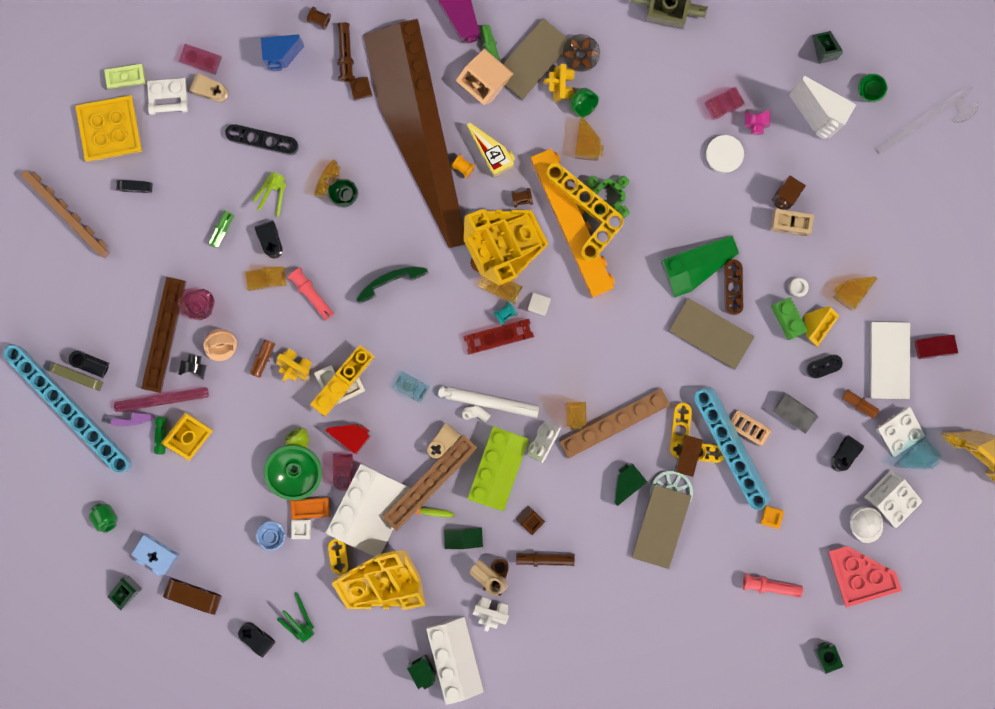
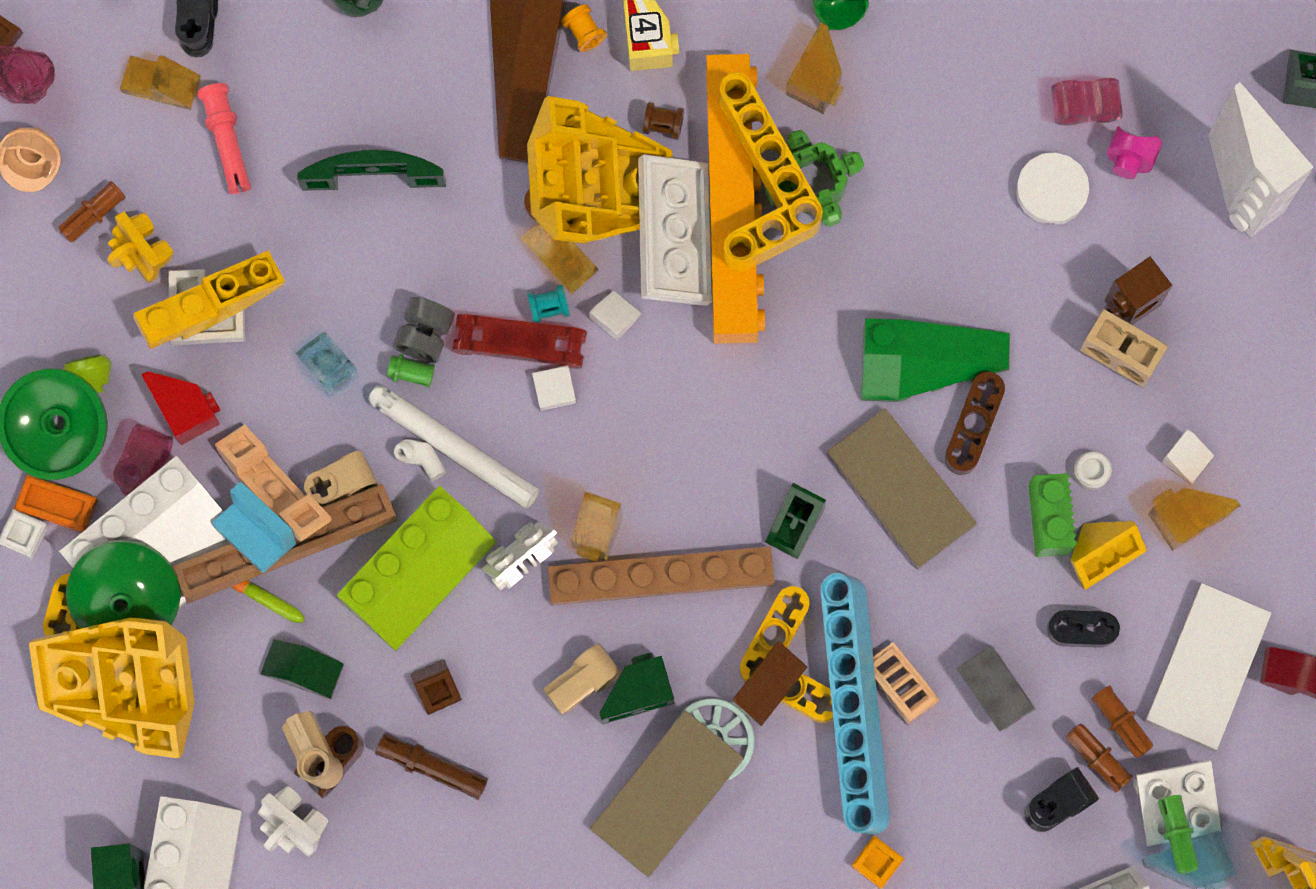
camera: 20 degrees right, 10 degrees down
none -> green dish [66,540,181,629]
none -> medium azure panel [213,481,296,573]
none -> light nougat slope [215,425,332,541]
none -> bright green pin [387,354,435,388]
none -> dark grey wheel [393,297,455,363]
none -> white tile [532,366,576,411]
none -> tan piece [543,643,622,716]
none -> white tile [638,155,713,306]
none -> dark green slope [765,483,826,559]
none -> dark orange axle [1066,723,1133,793]
none -> bright green axle [1157,795,1198,874]
none -> white slope [1162,429,1214,484]

